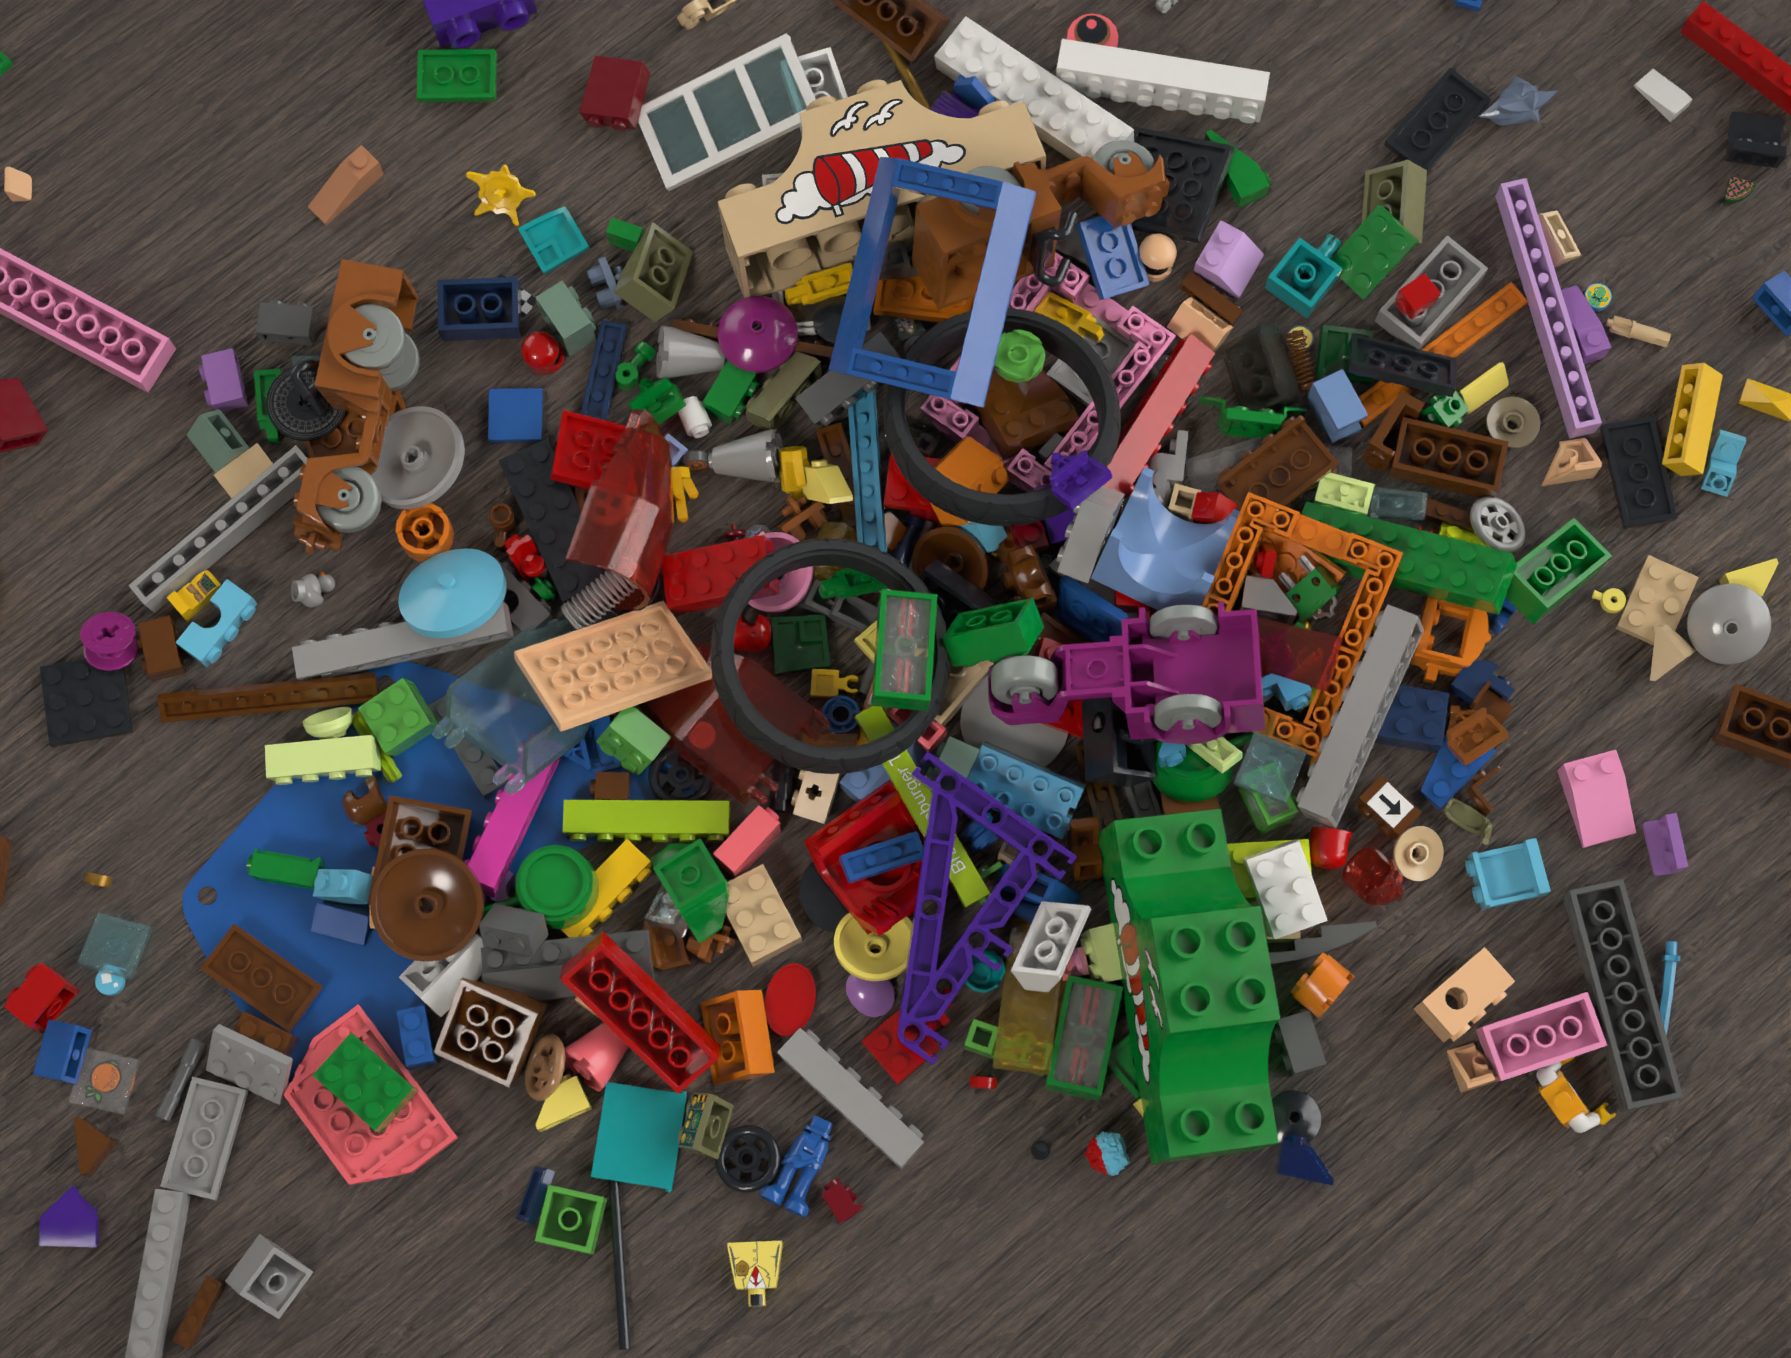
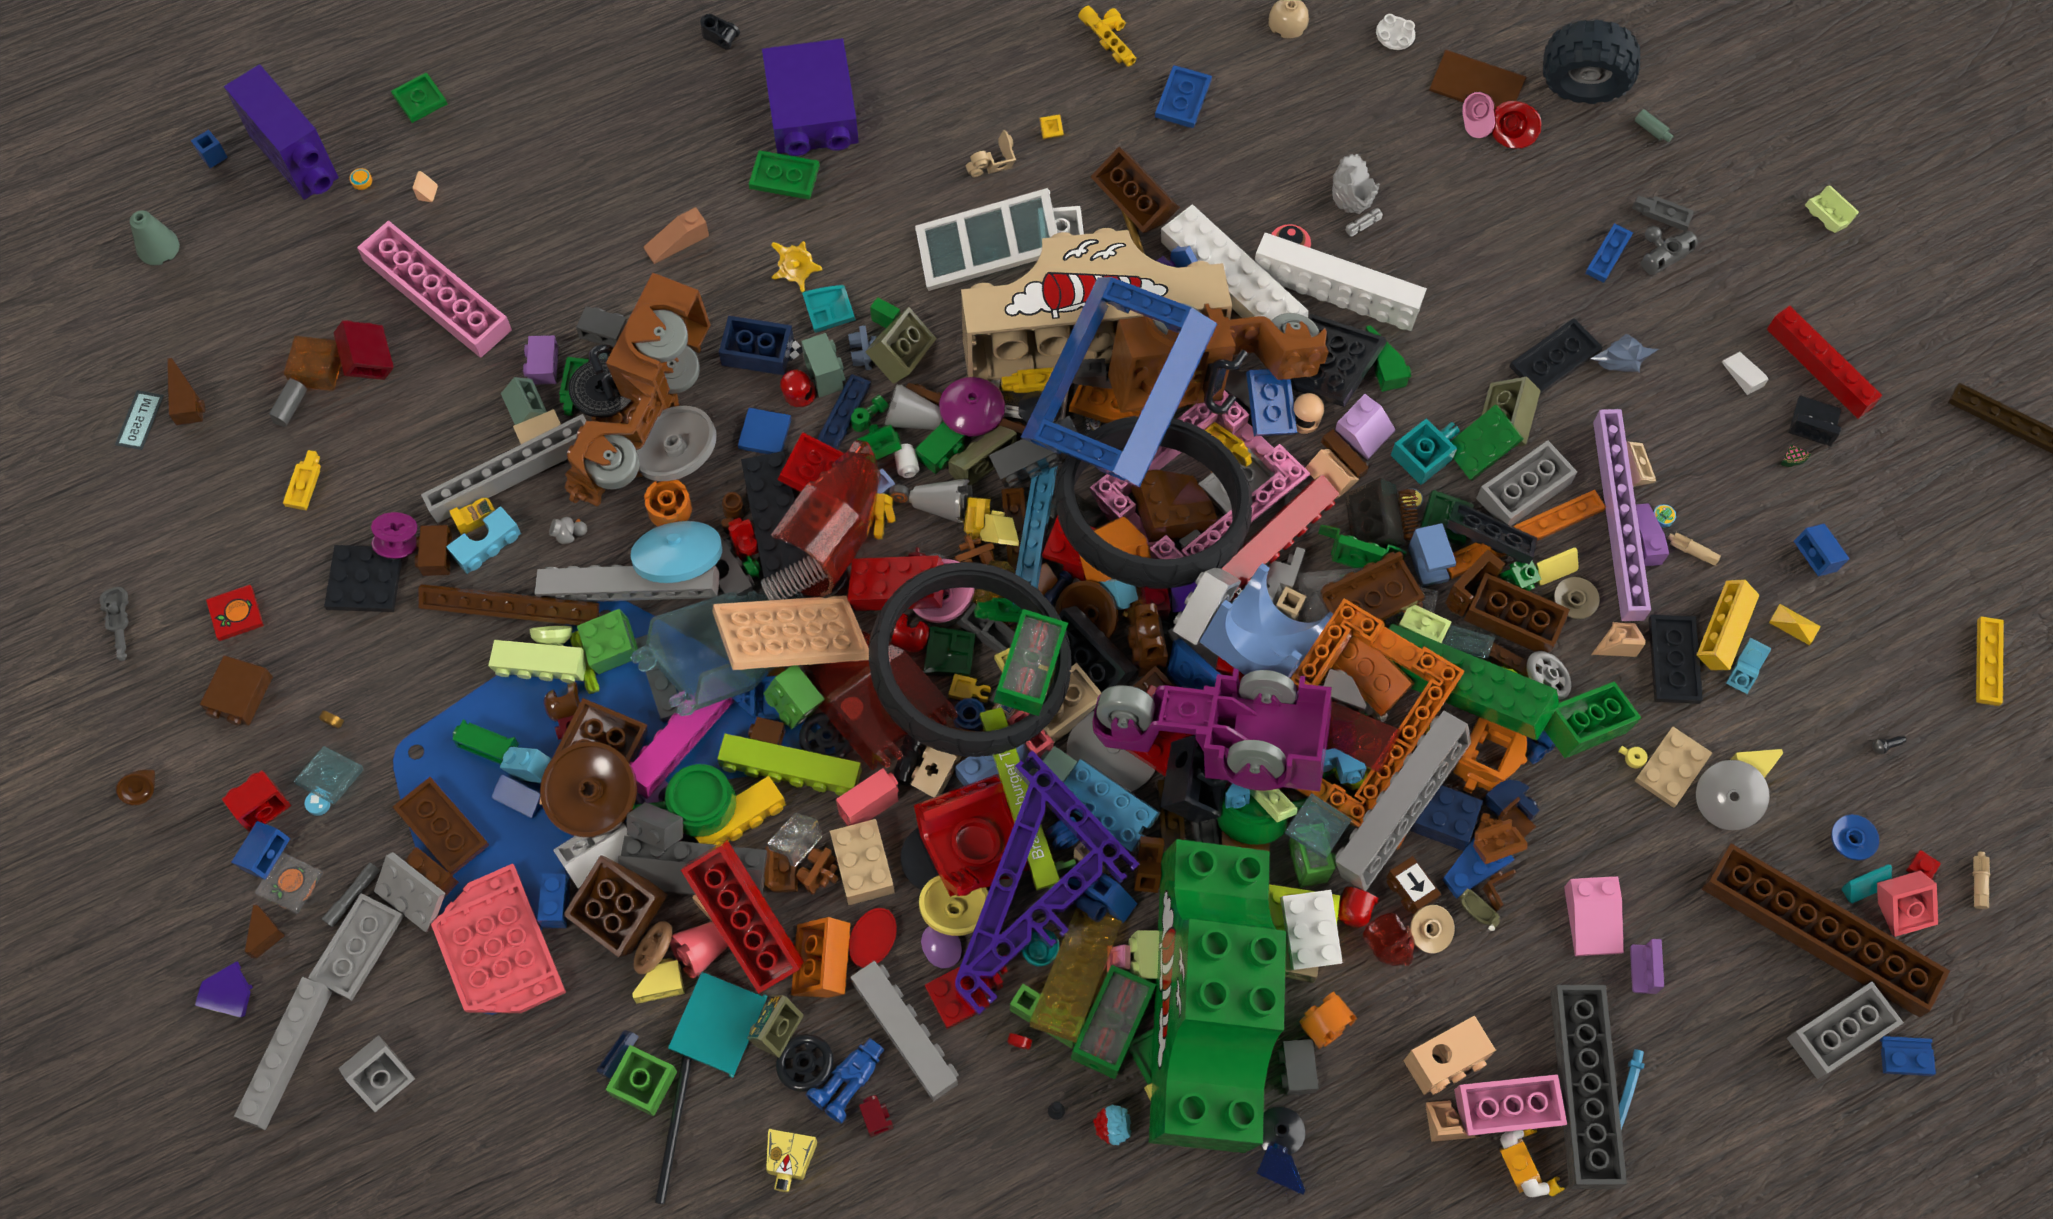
camera: 10 degrees right, 10 degrees down
reddish brown piece [172,1276,226,1349] -> none
green brick [313,1033,418,1134] -> none
dark red brick [579,56,651,131] -> none
green piece [649,839,730,944] -> none
blue plate [839,831,923,884] -> none
green brick [942,598,1044,667] -> none
bright green tile [994,330,1046,383] -> none
white slope [1011,901,1091,992] -> none
dark purple slope [1050,450,1113,510] -> none
red brick [1191,492,1237,524] -> none
red plate [1254,543,1277,578] -> none
dark grey slope [1269,921,1377,967] -> none
green piece [1278,555,1343,621] -> none
red brick [1395,273,1441,320] -> none
medium azure panel [1465,838,1551,910] -> none
tan slope [1650,623,1696,681] -> none

